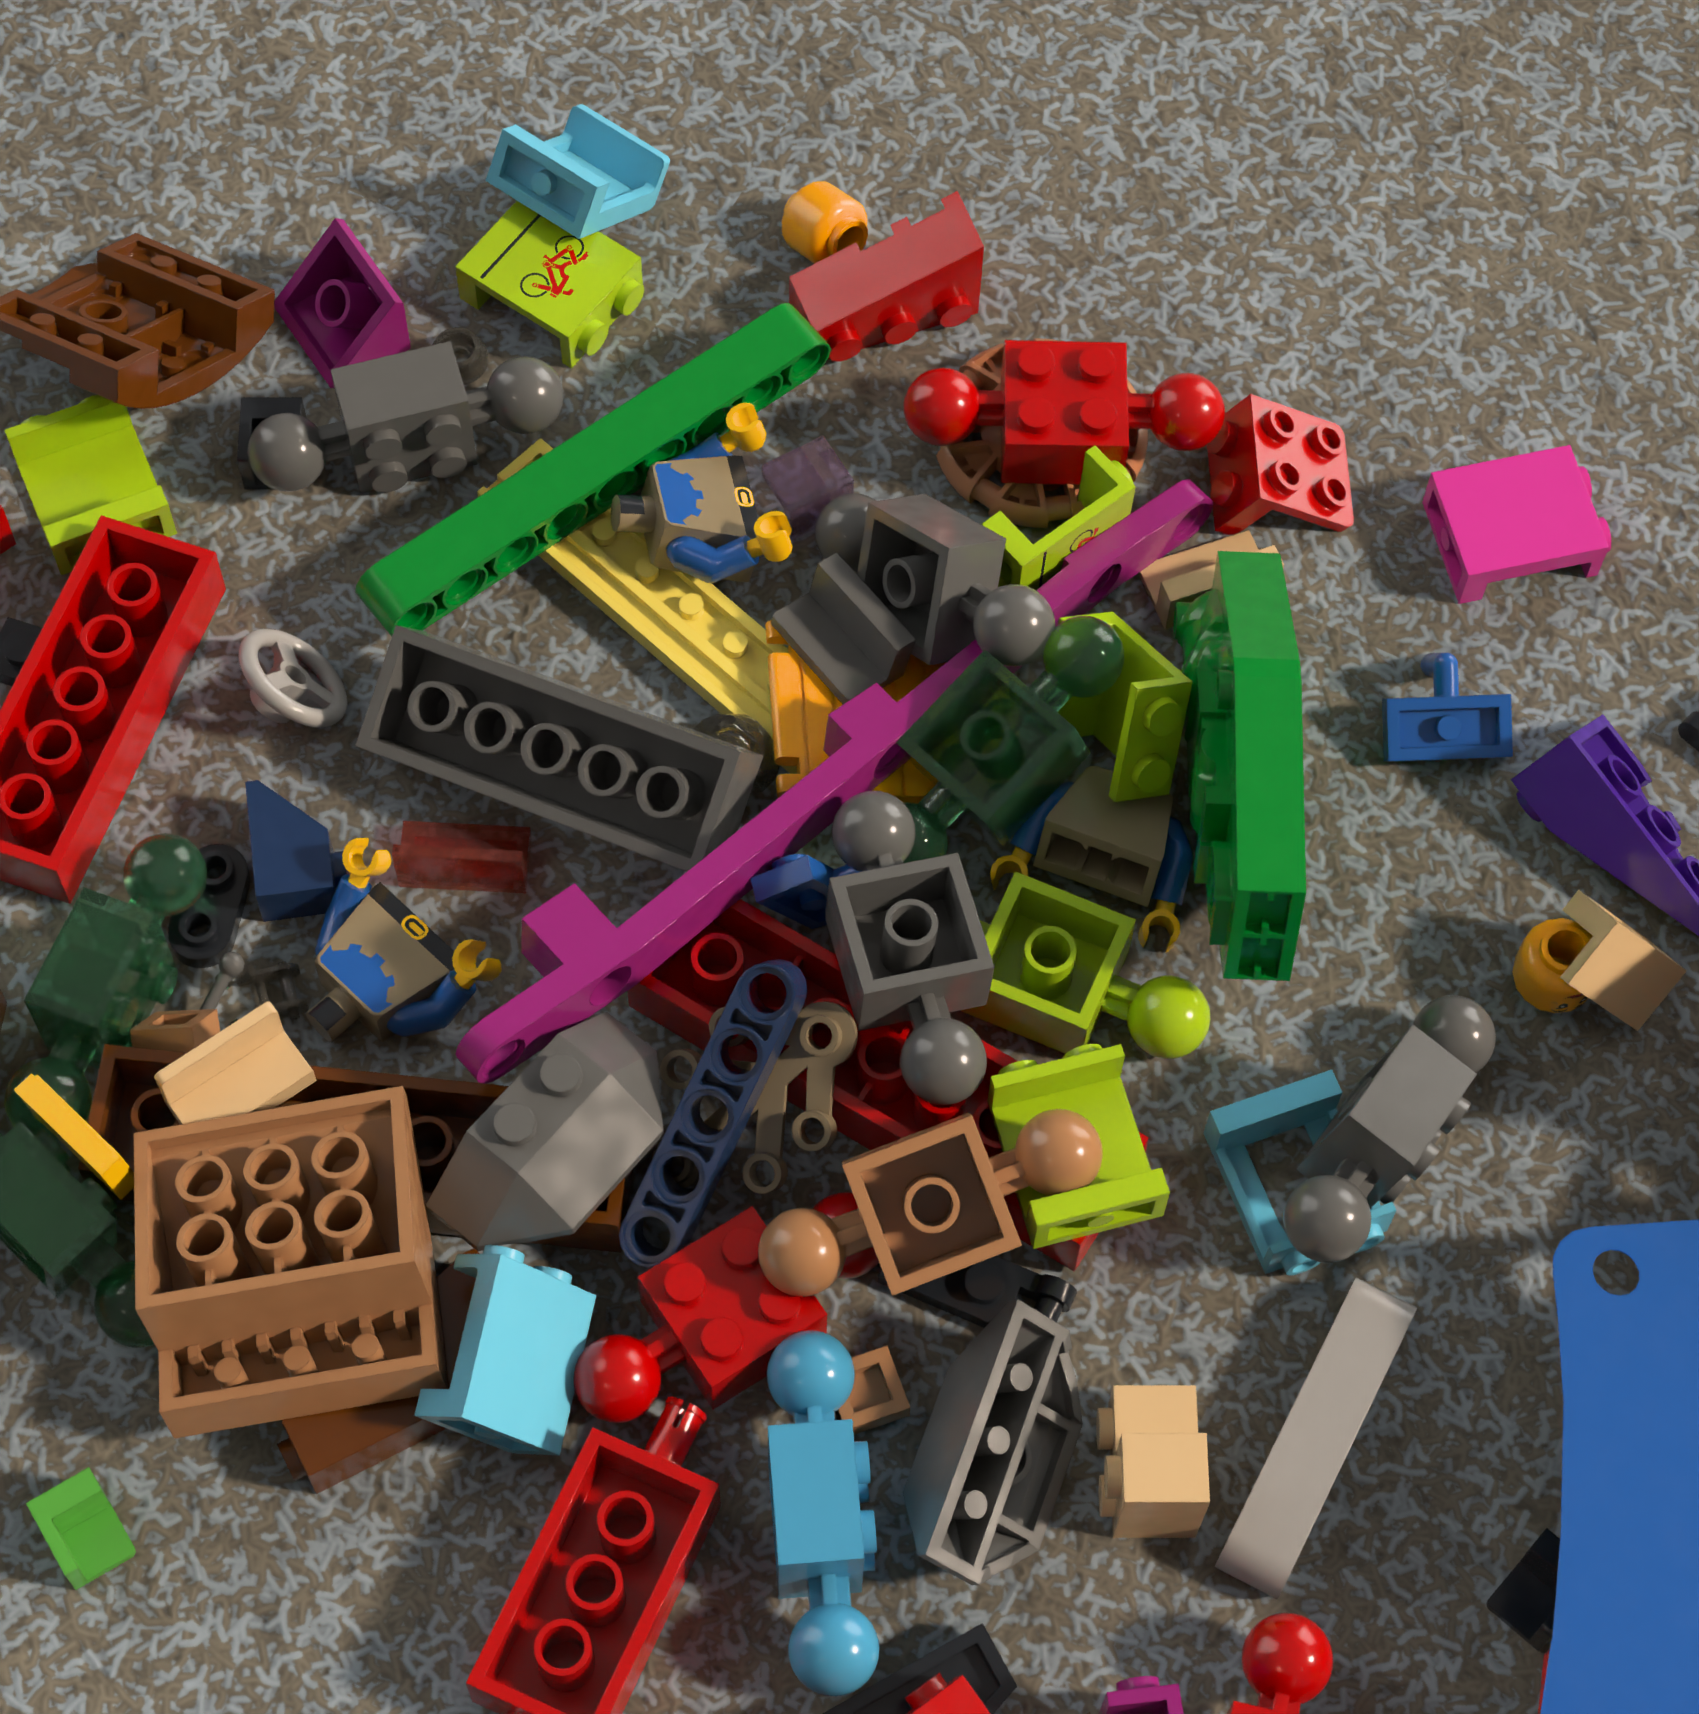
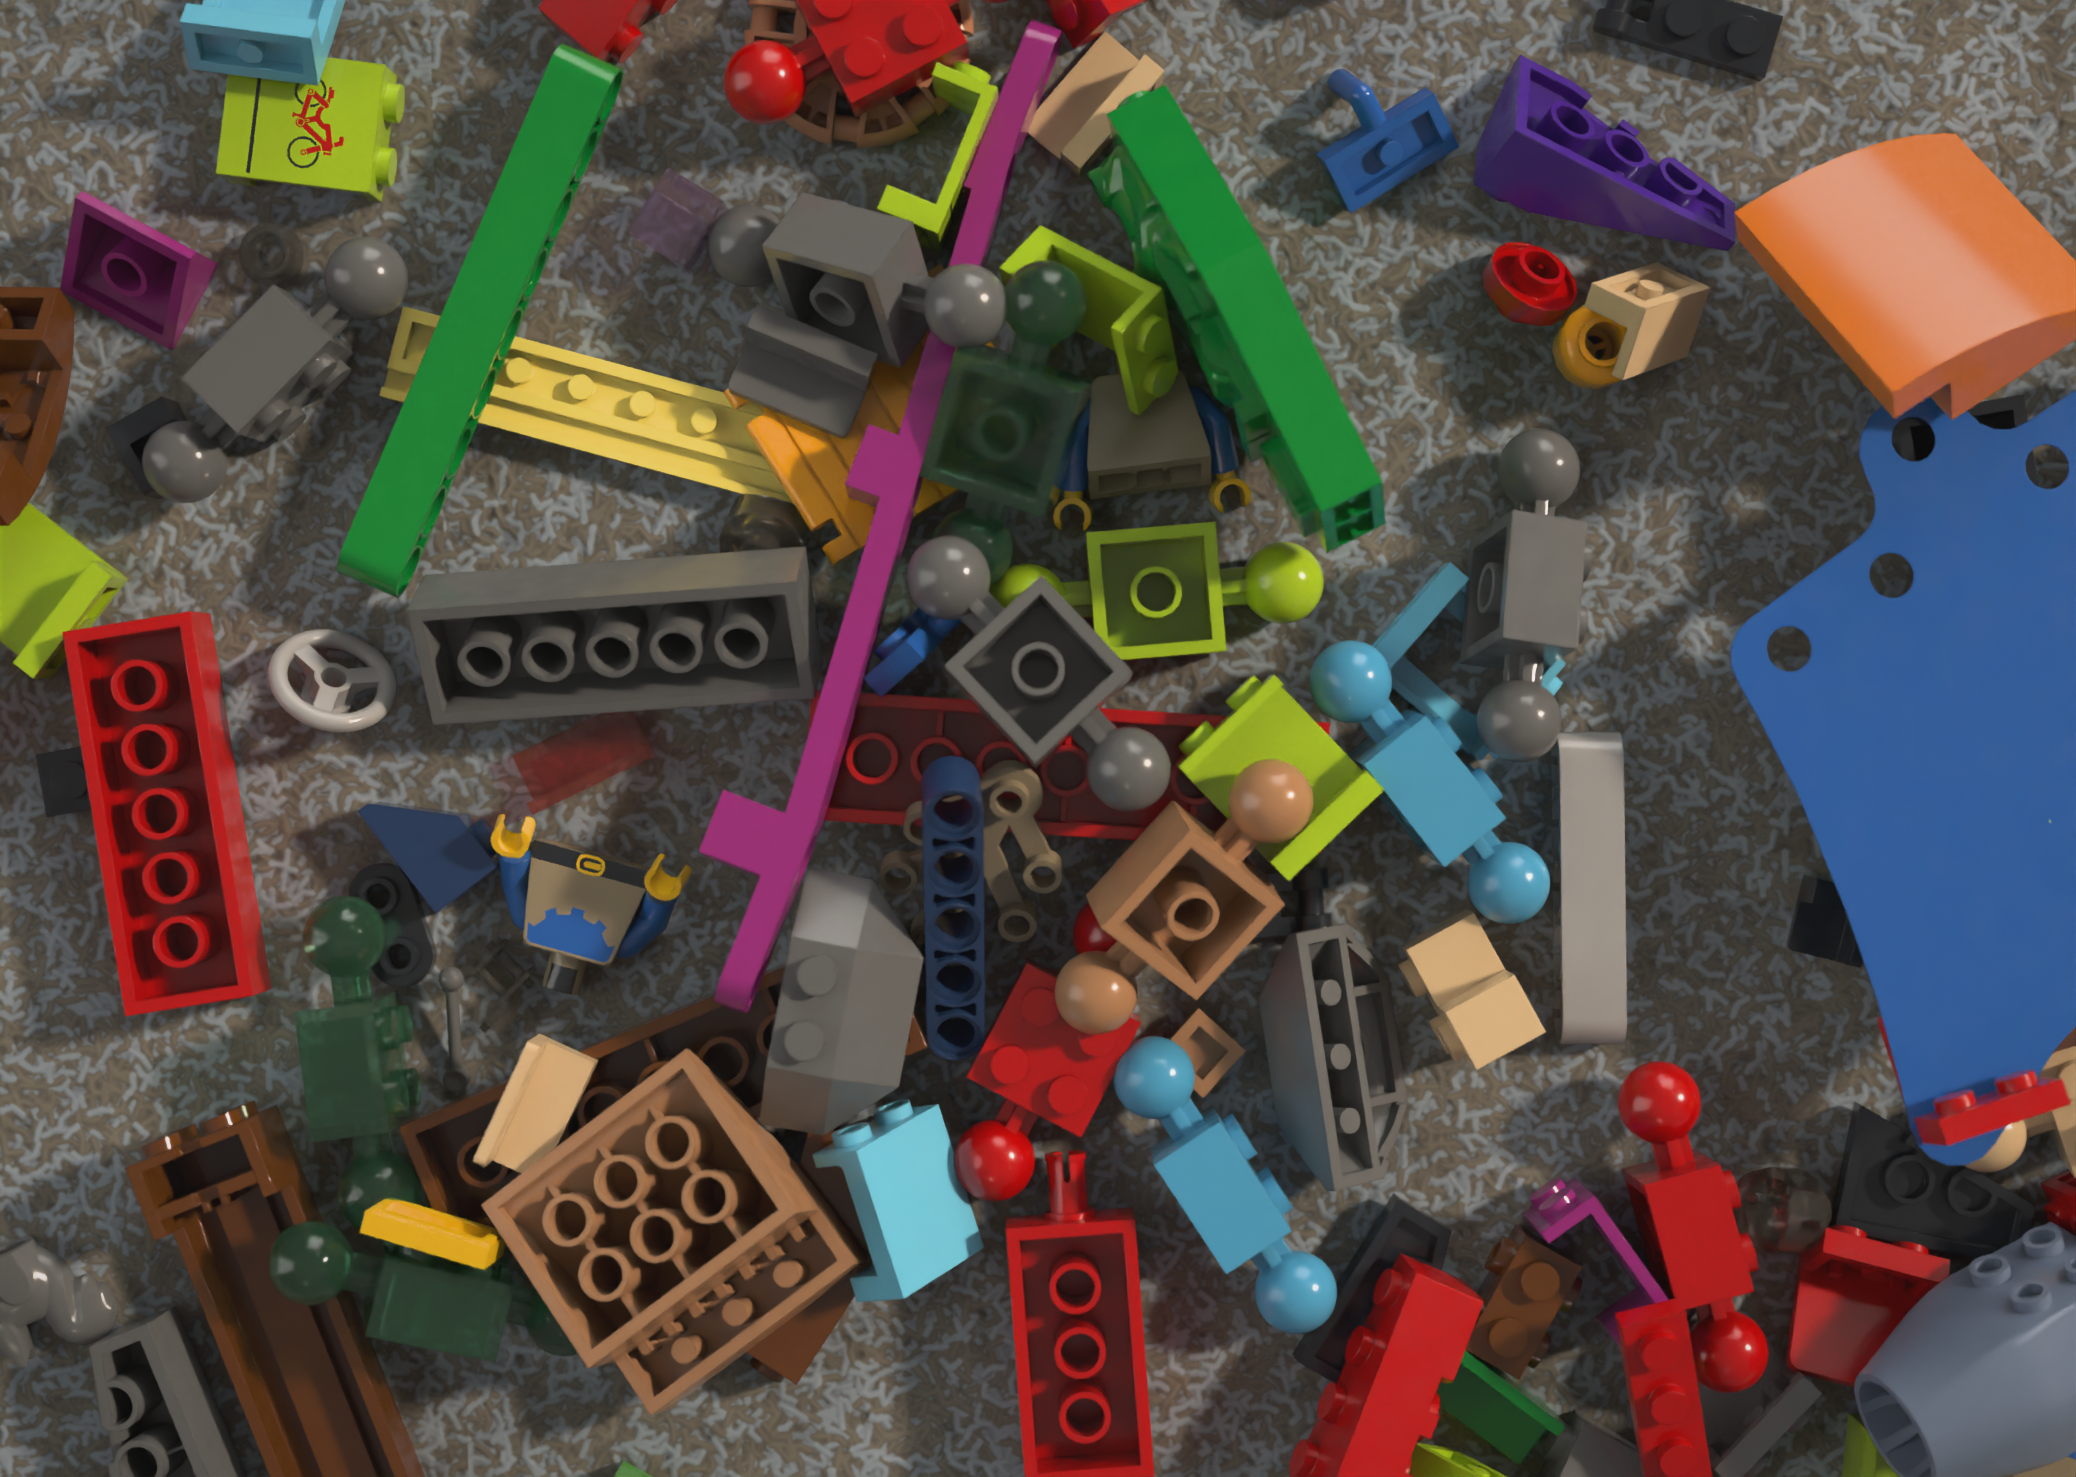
camera: 30 degrees left, 25 degrees up
medium nougat plate [130,1009,220,1053] -> none
torso [611,403,793,583] -> none
none -> dark azure brick [1309,640,1550,924]
none -> red plate [1482,242,1577,326]

